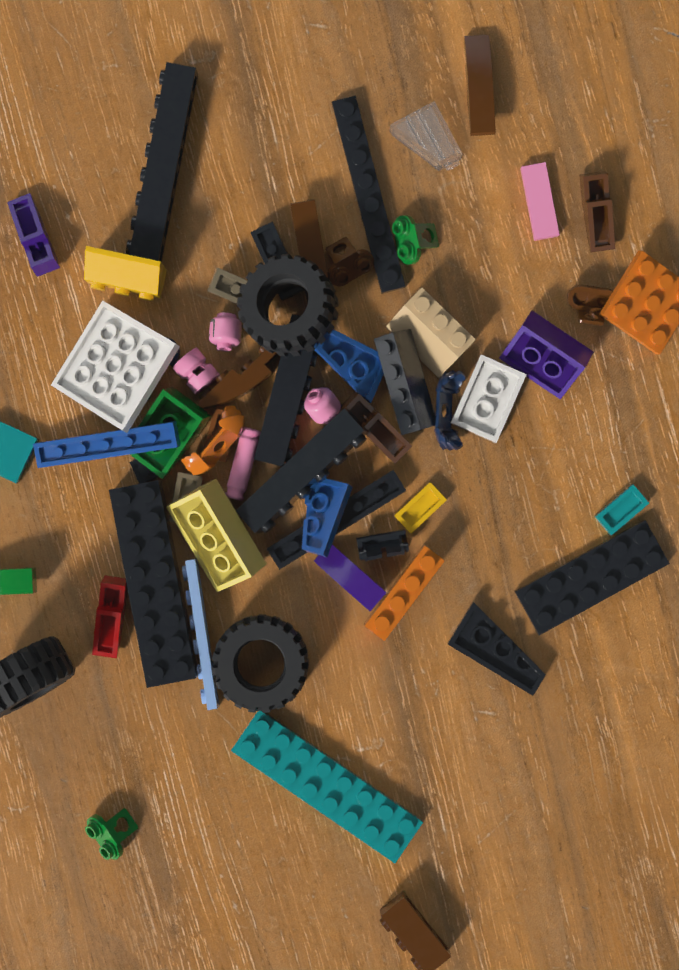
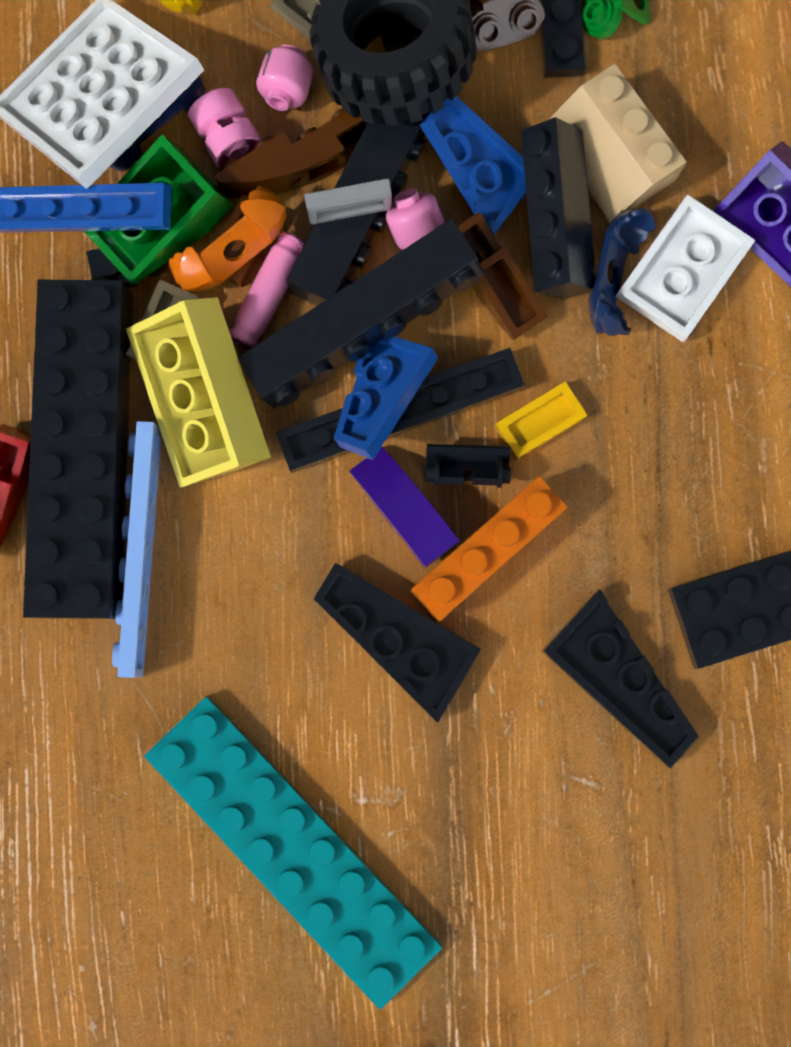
camera: 10 degrees right, 5 degrees down
black tyre [212,614,309,713] -> none
none -> light grey tile [304,178,392,225]
none -> black wing [314,563,481,723]

